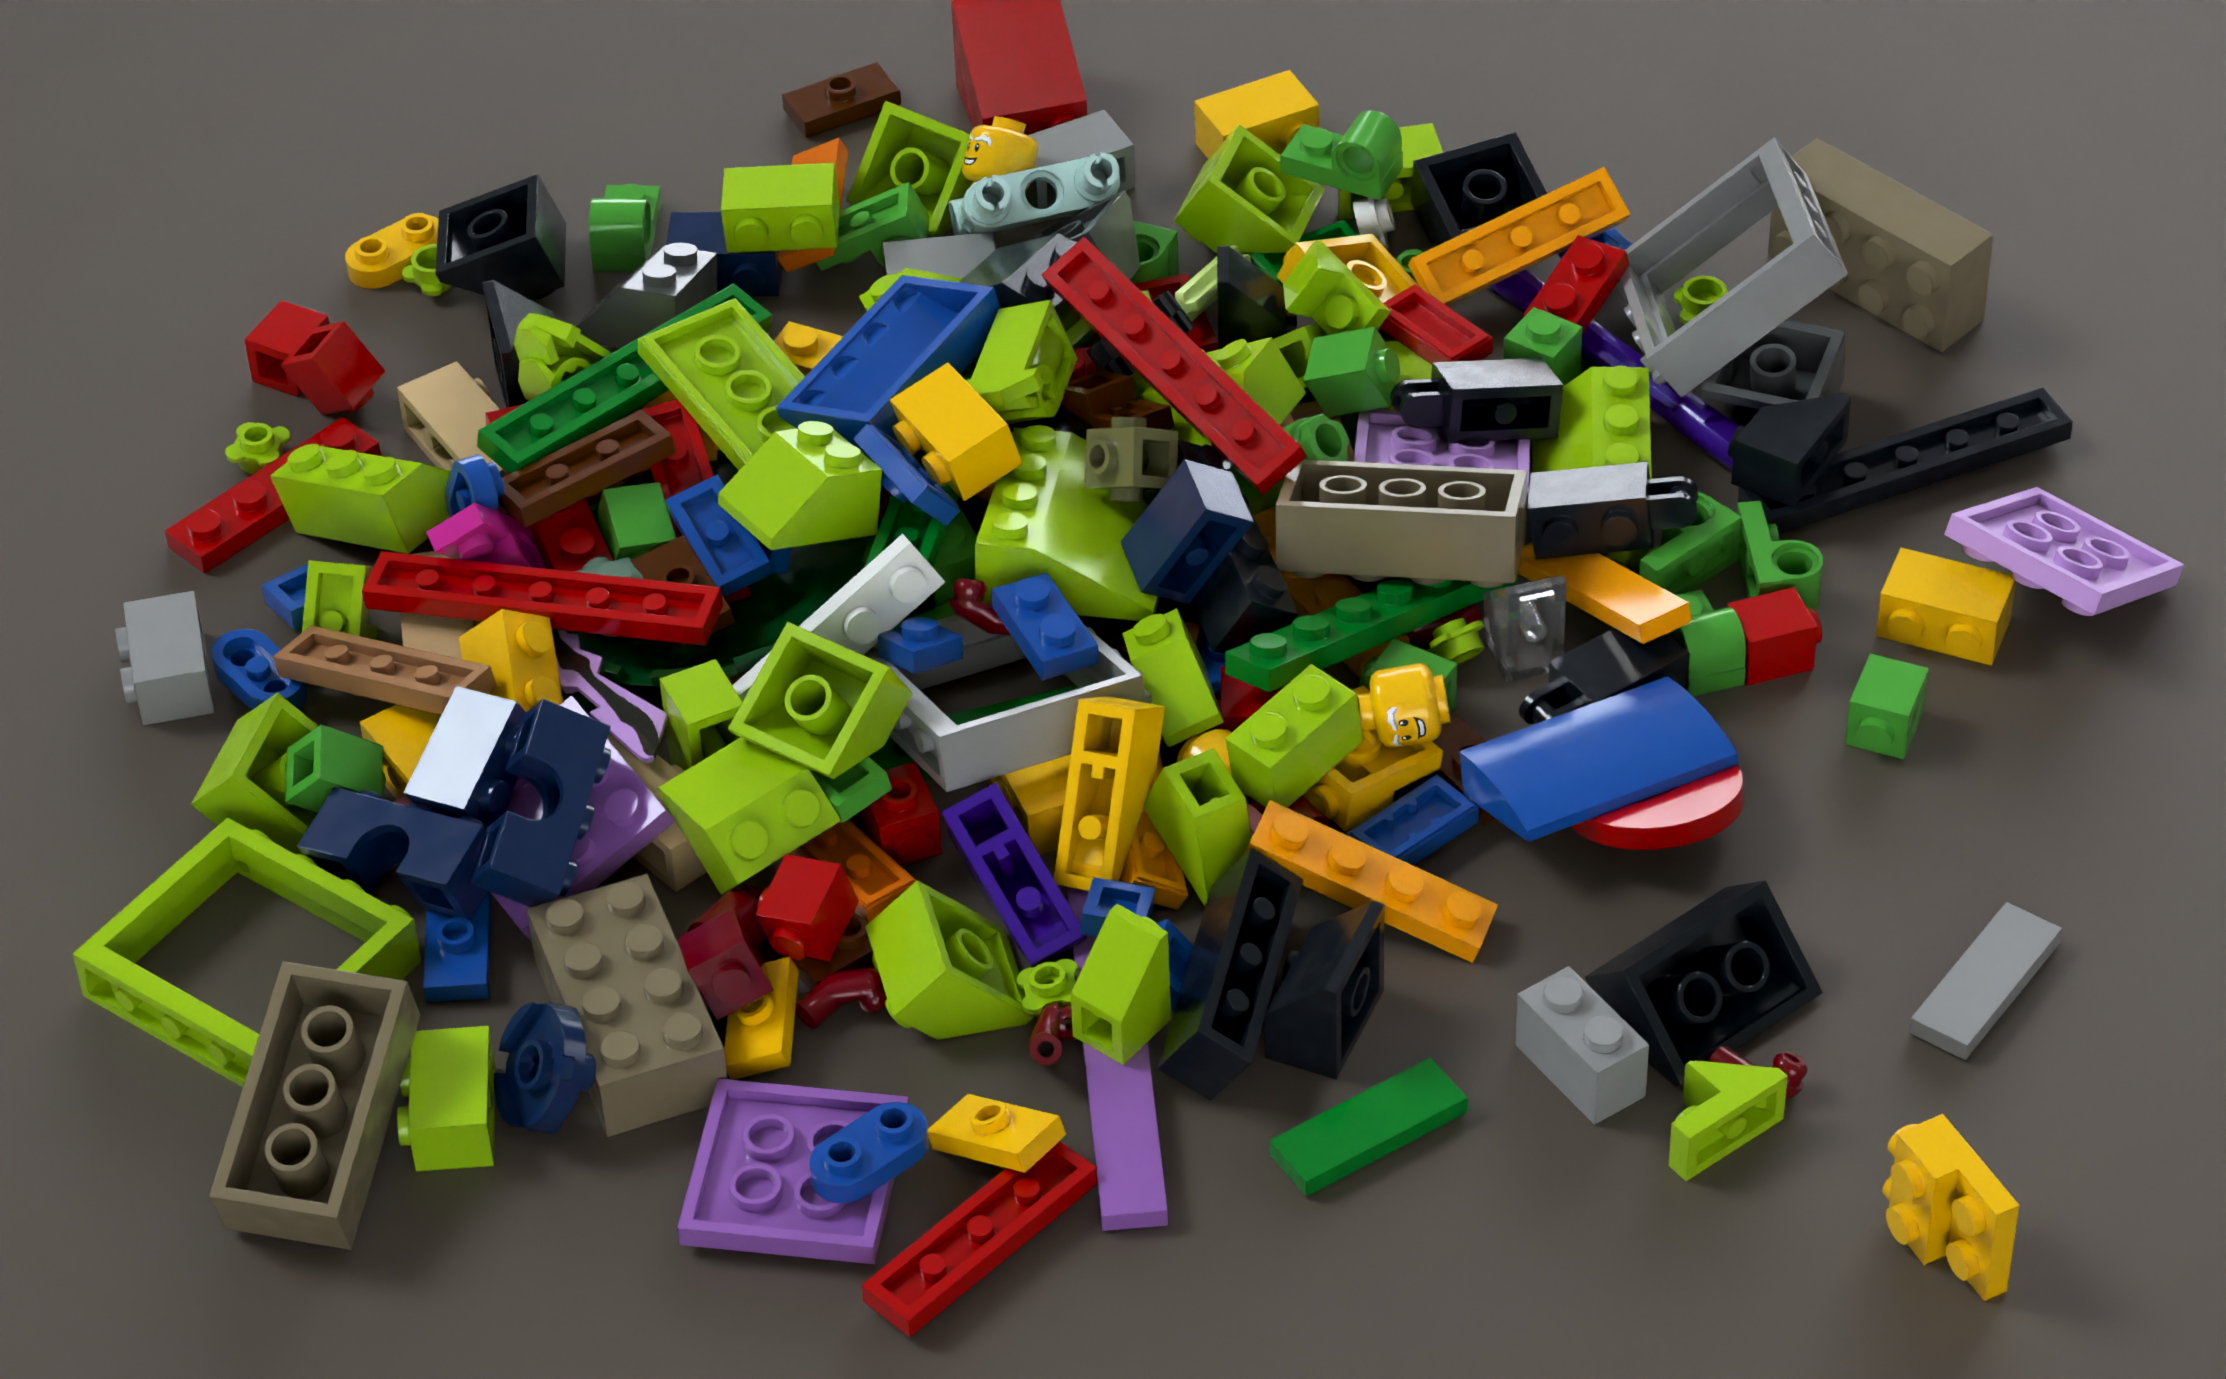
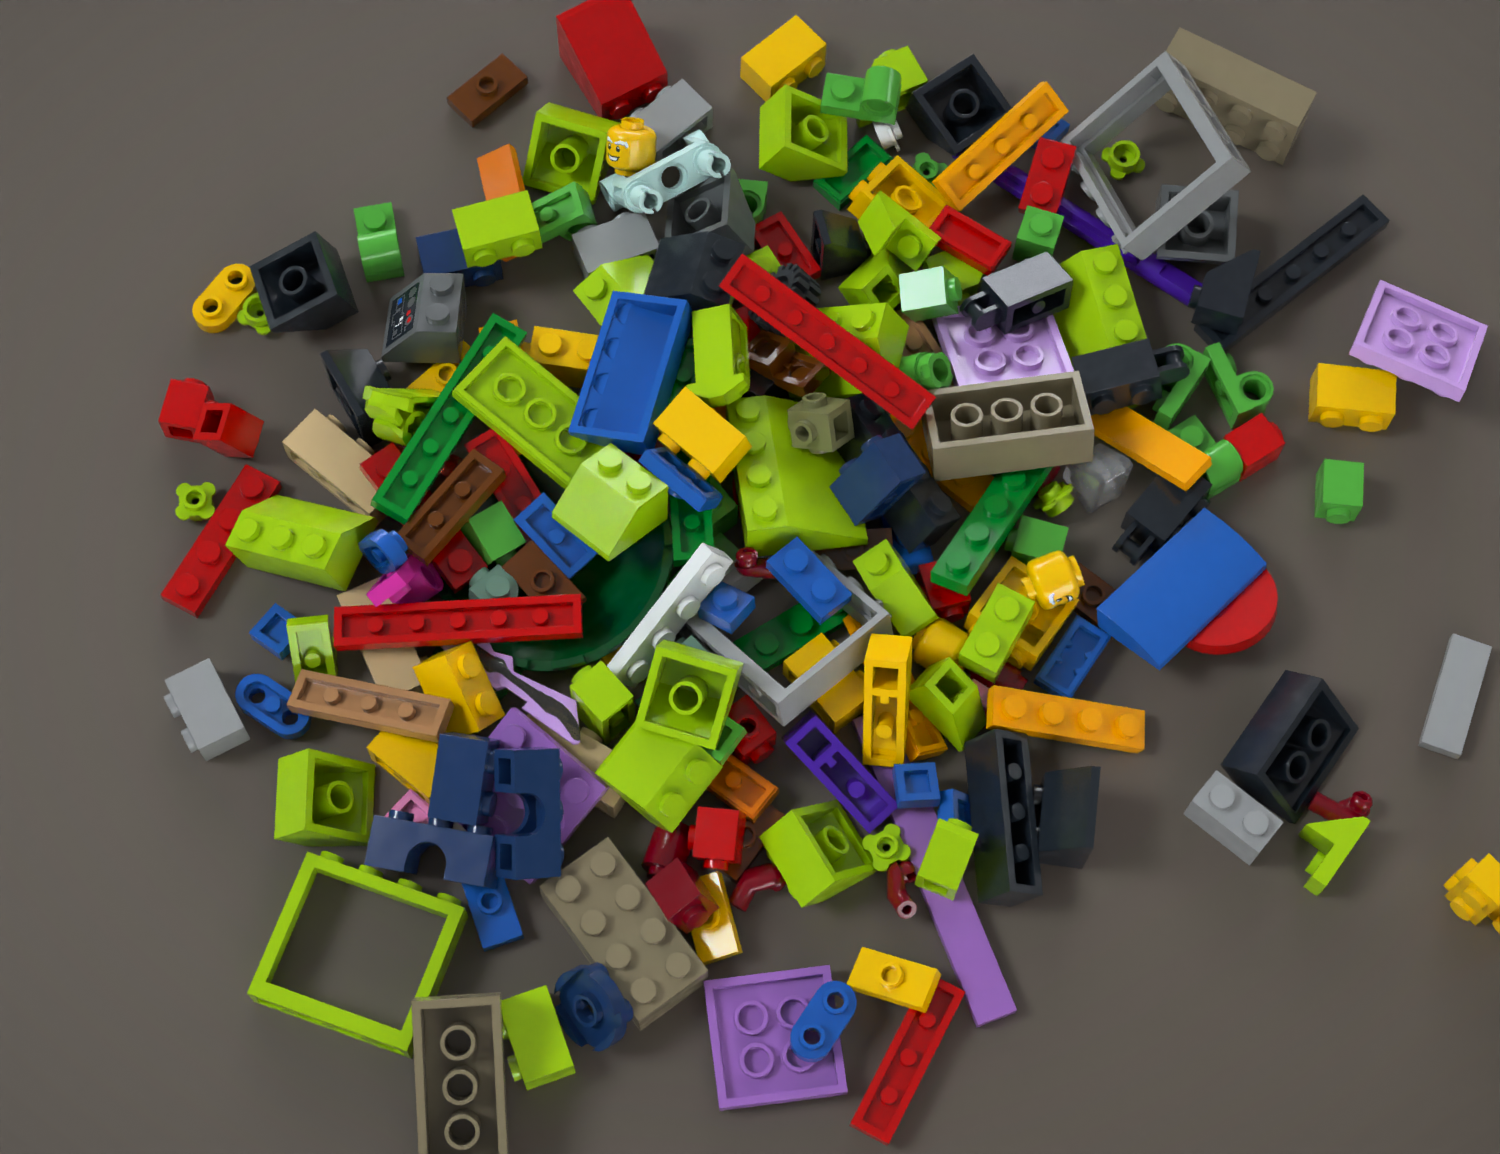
camera: 20 degrees left, 25 degrees up
bright green brick [285,724,386,813] -> none
yellowish green axle [1175,245,1251,321] -> none
green tile [1269,1057,1468,1197] -> none

